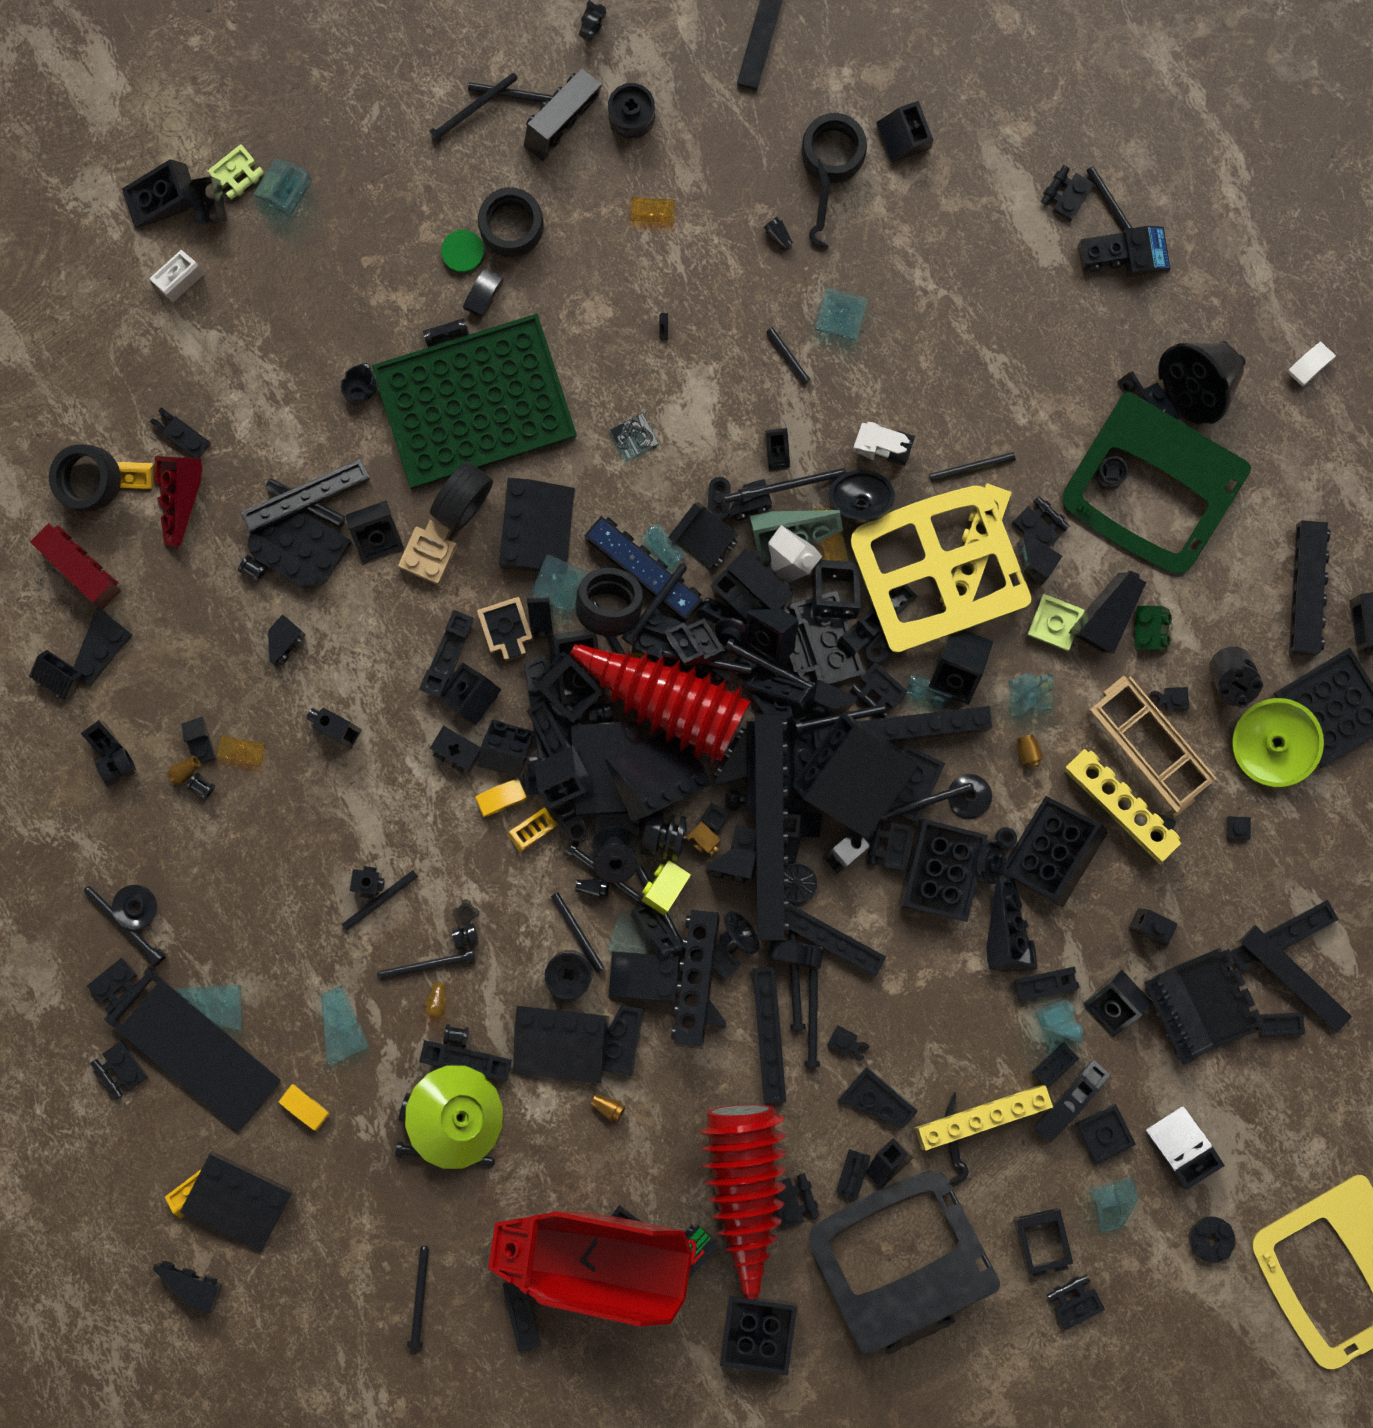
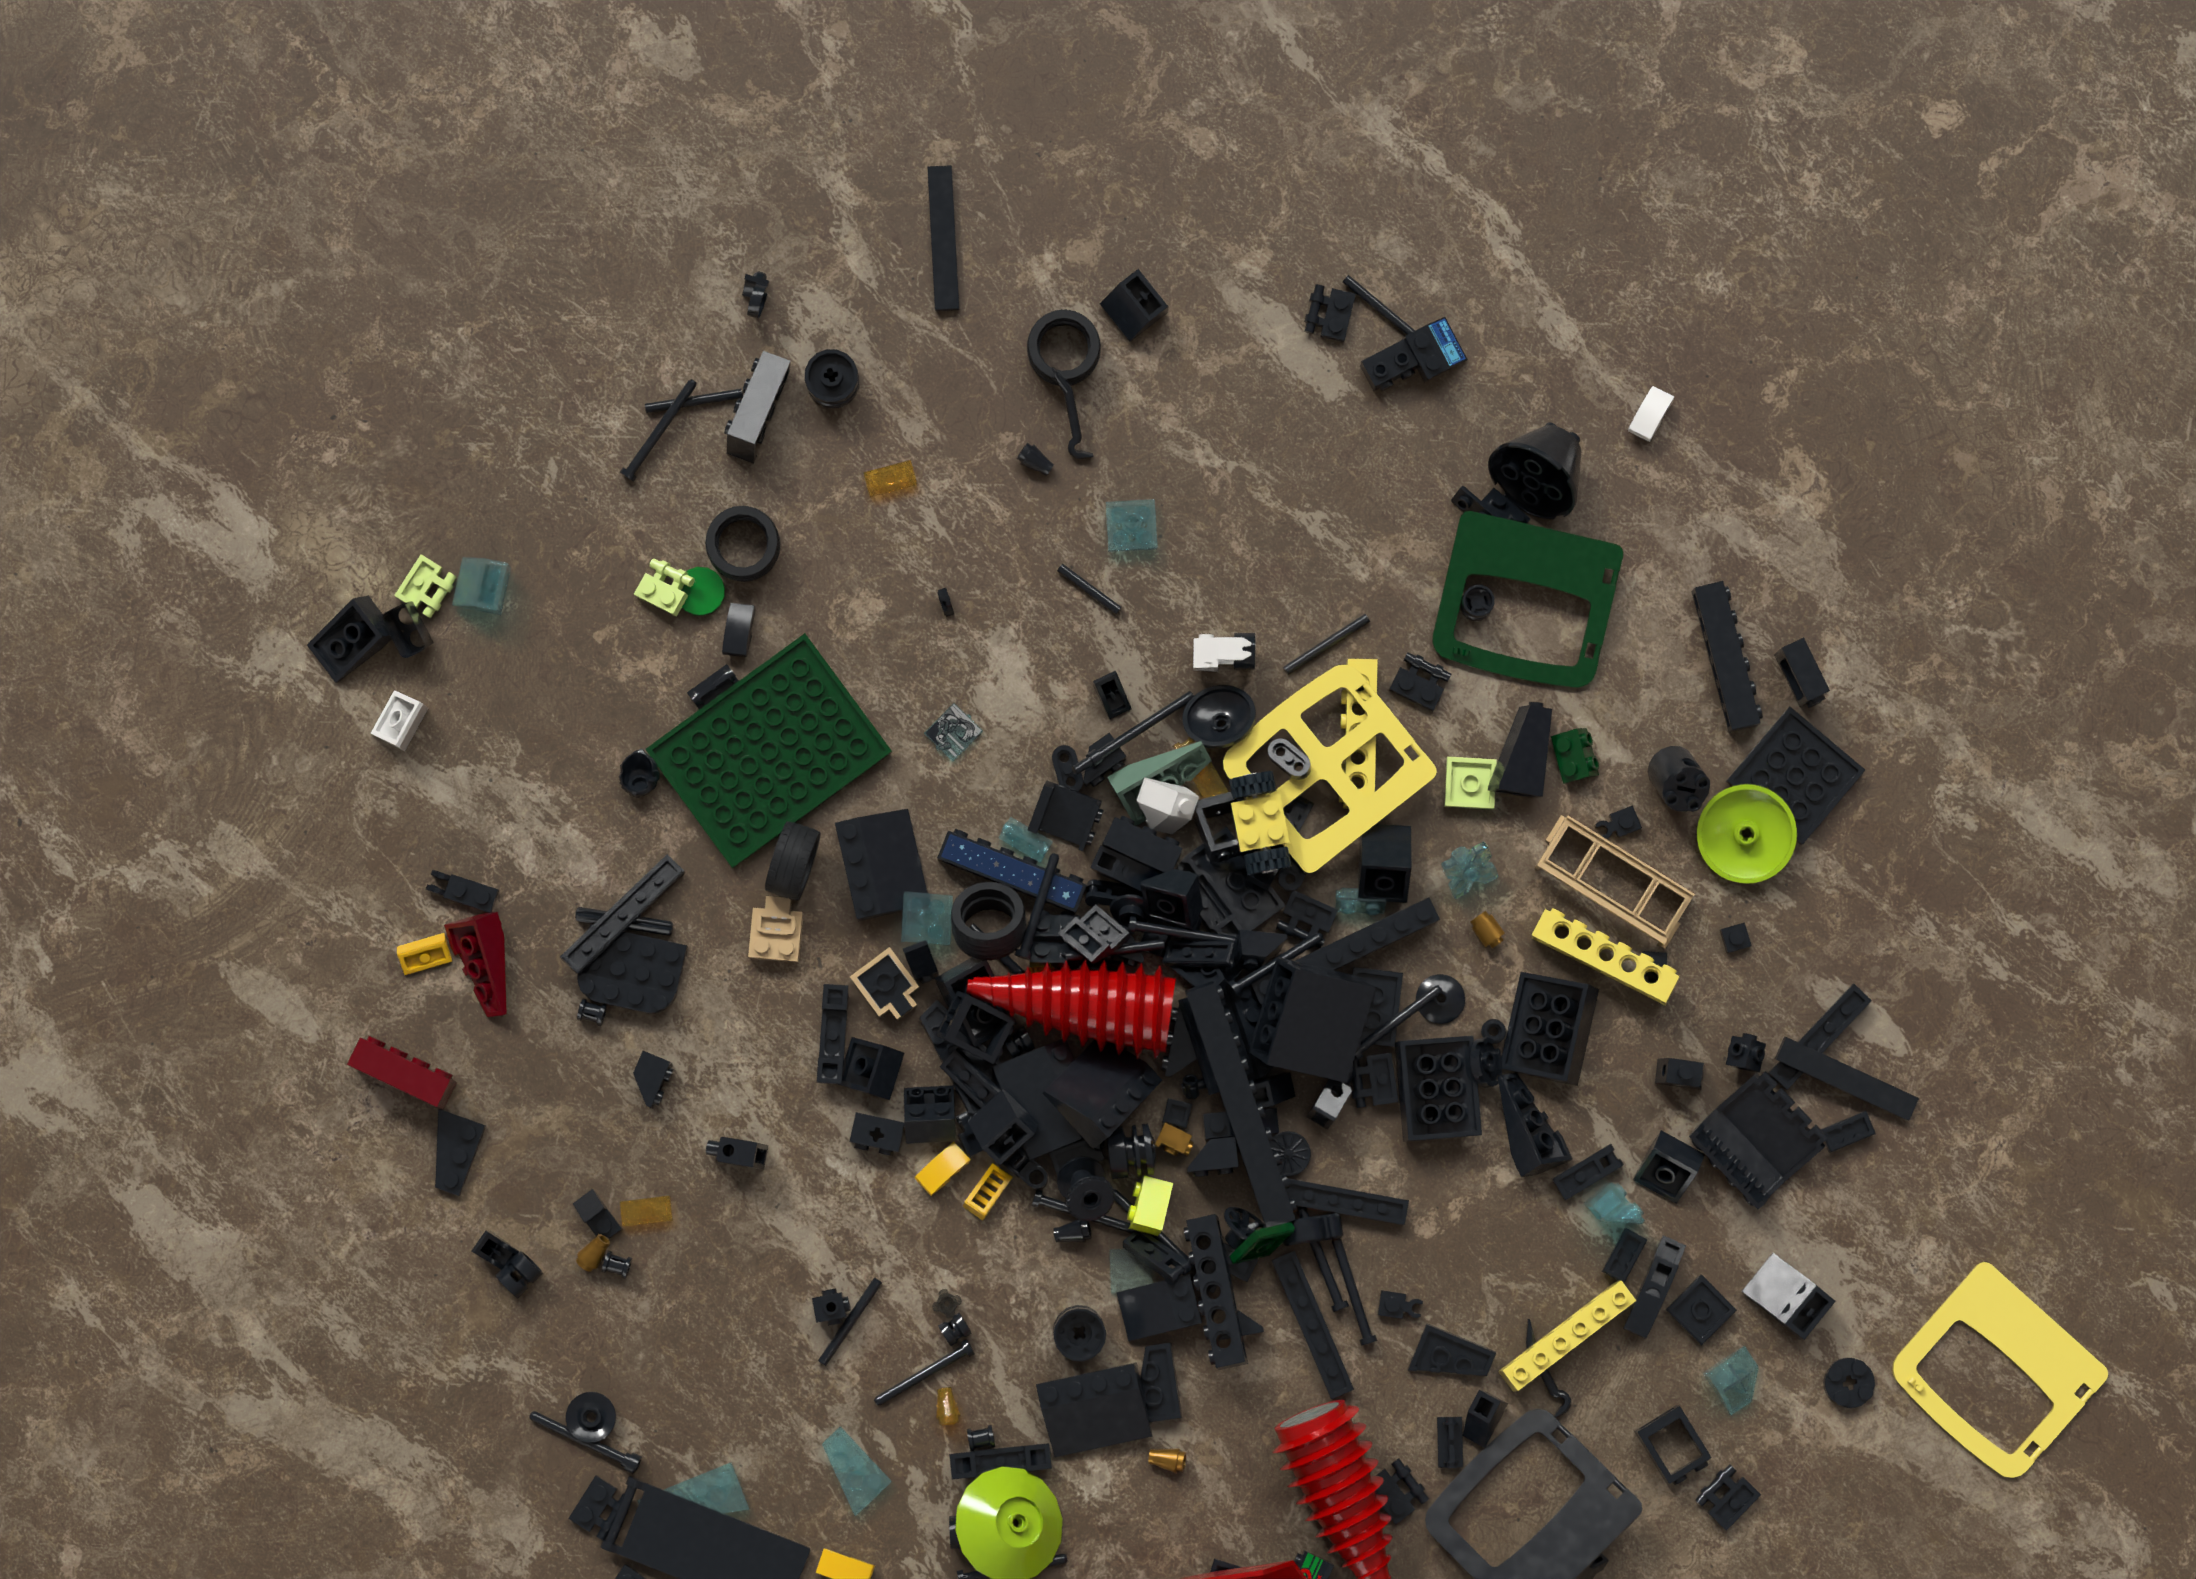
camera: 20 degrees left, 0 degrees up
black brick [29,650,83,700] -> none
black tyre [48,444,121,511] -> none
black slope [345,500,404,563] -> none
black bar [551,892,605,972] -> none
black slope [1017,532,1063,585] -> none
none -> yellowish green plate [634,559,695,617]
none -> plate [1229,771,1291,875]
none -> dark green tile [1229,1222,1295,1264]
none -> plate [1268,738,1311,780]
none -> black brick [1726,1033,1766,1073]

